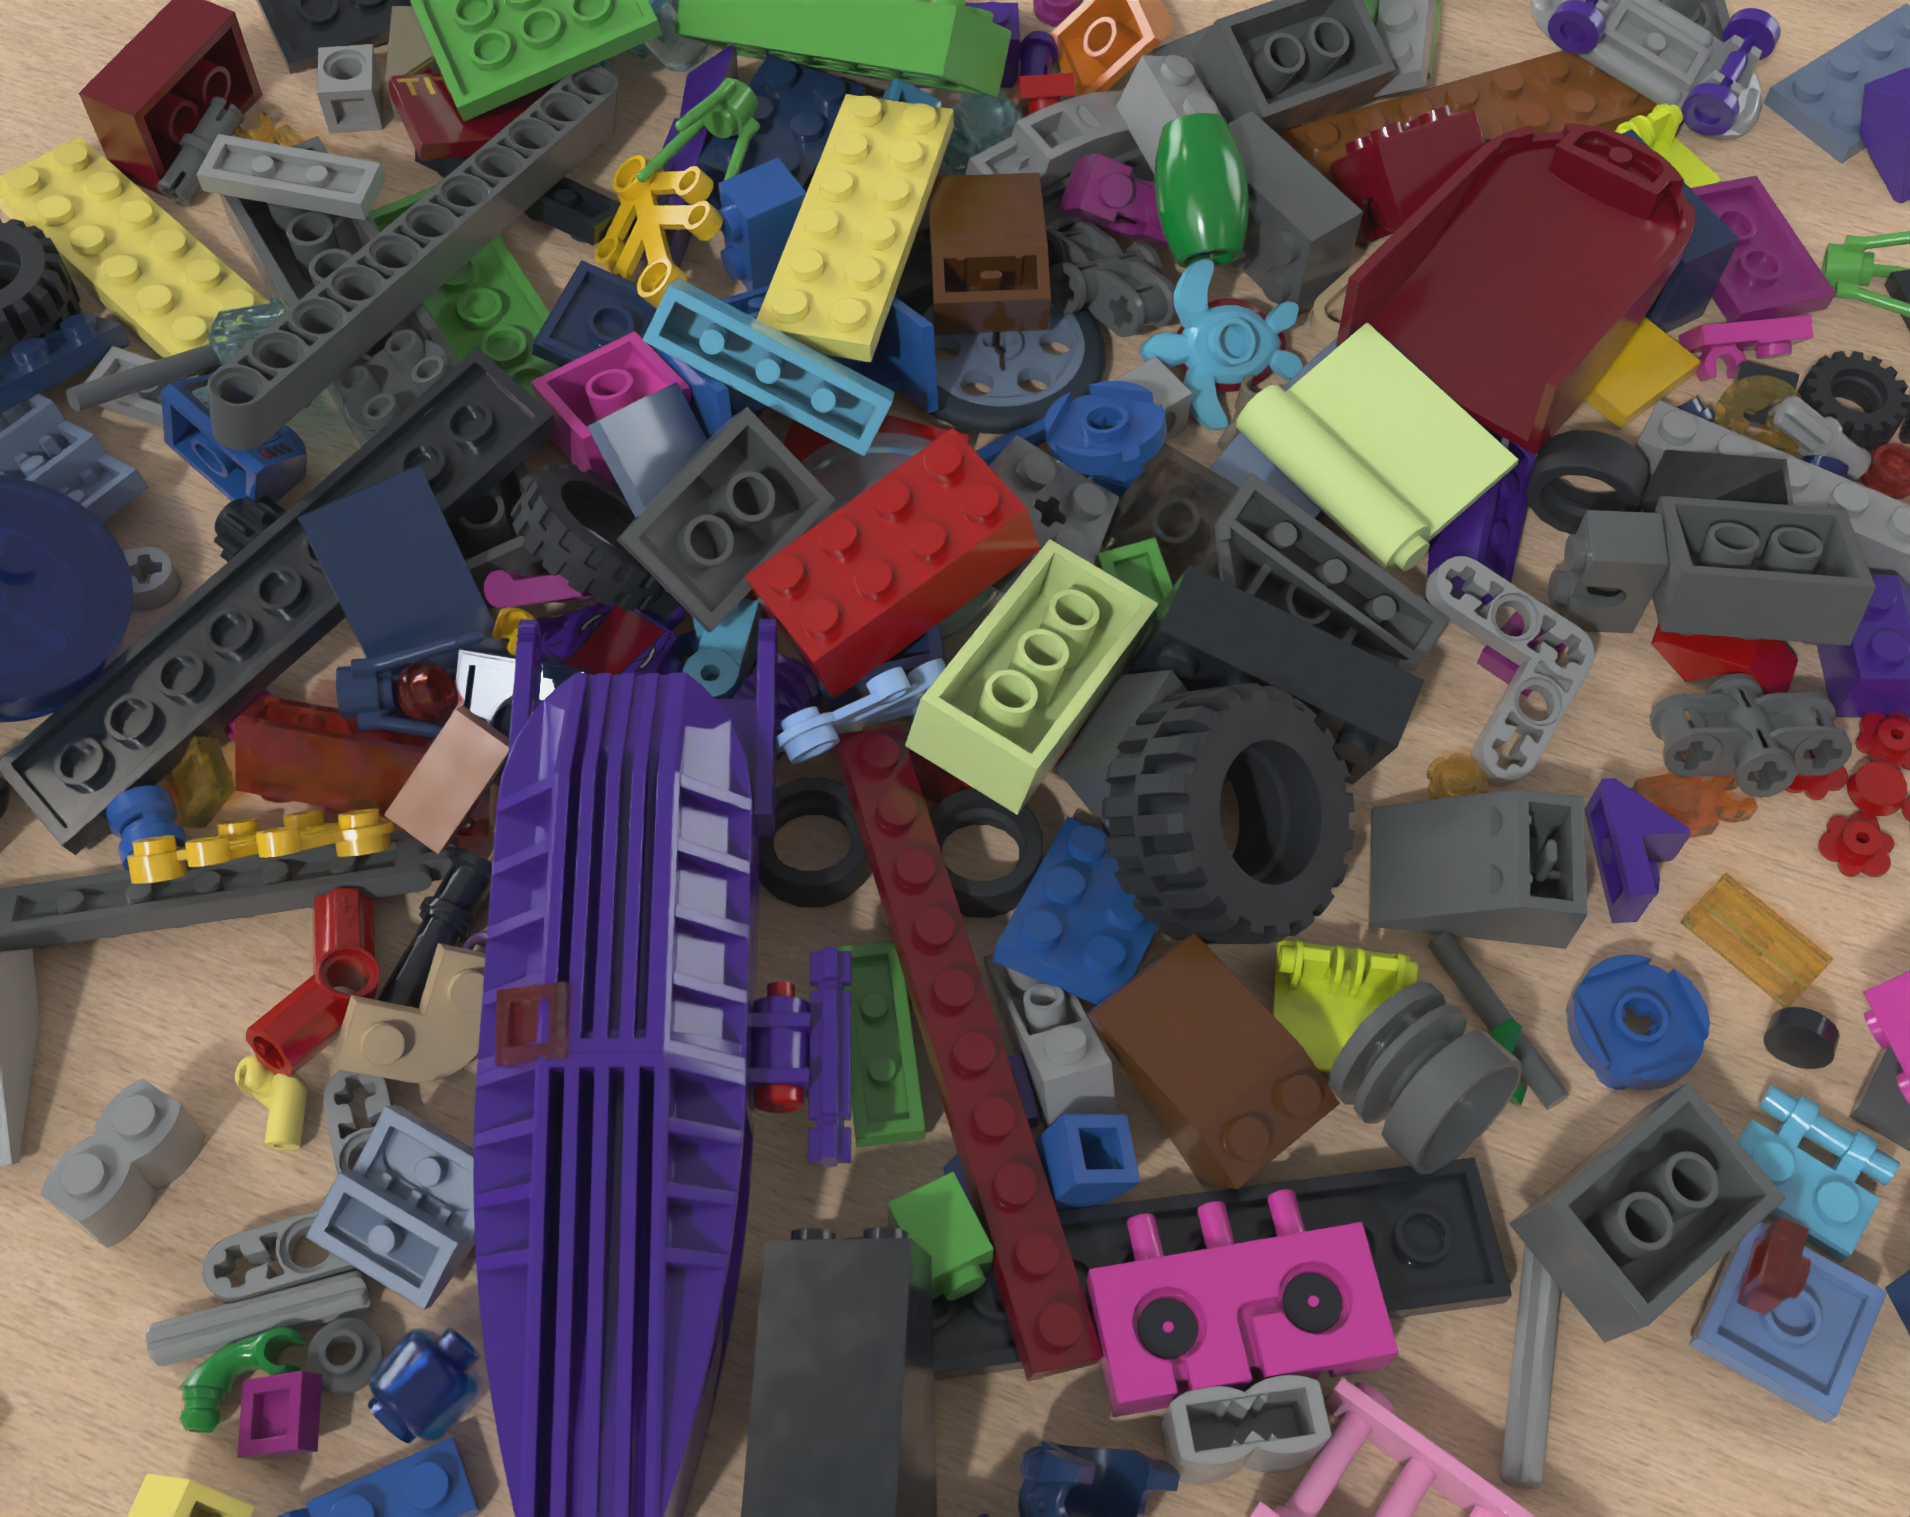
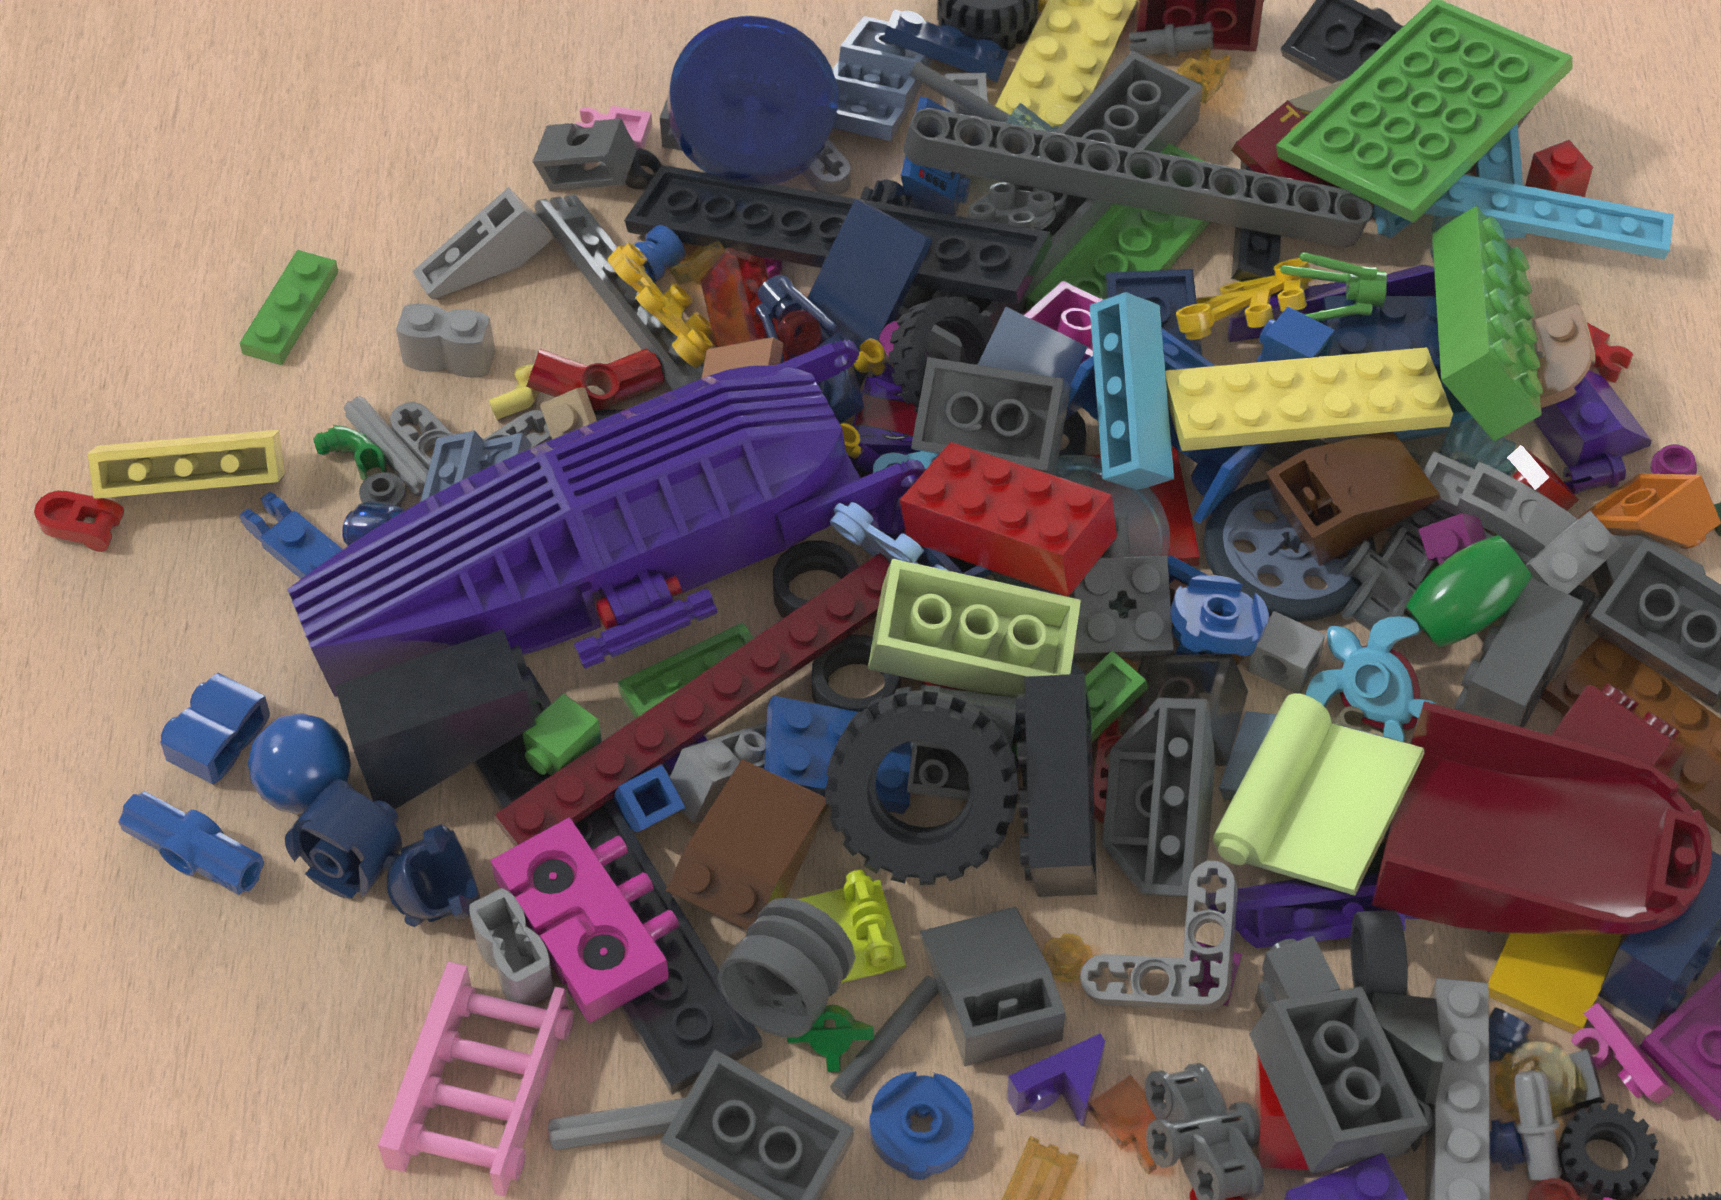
camera: 70 degrees right, 5 degrees down
light grey plate [196,134,385,221] -> none
magenta plate [237,1371,323,1460] -> none
light grey brick [317,44,383,133] -> none
clear red tile [495,982,572,1069] -> none

